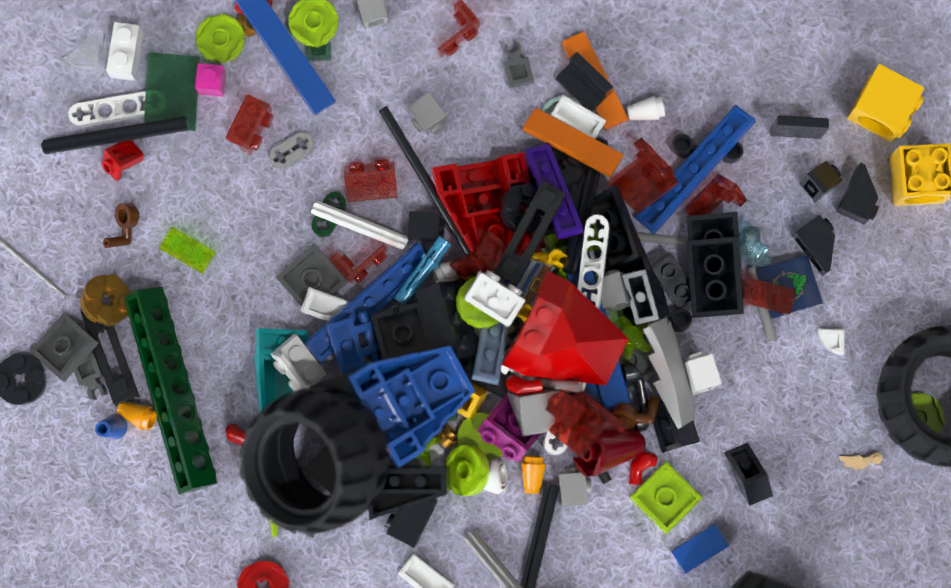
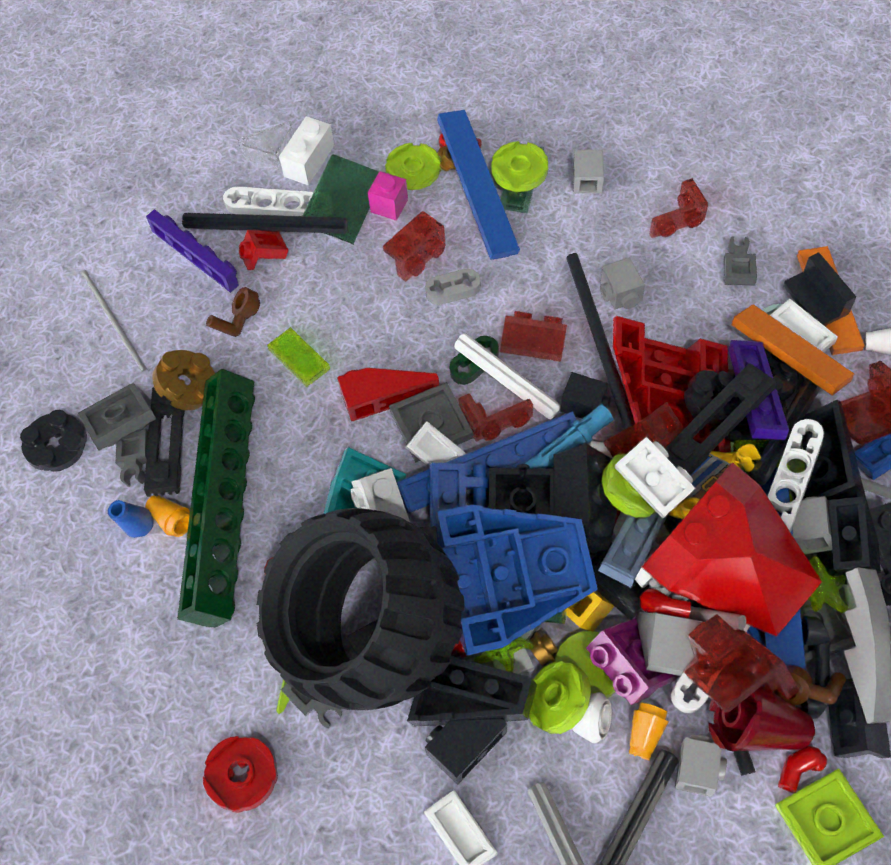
camera: 20 degrees right, 20 degrees down
none -> dark purple plate [146,209,239,293]
none -> red slope [337,367,439,422]

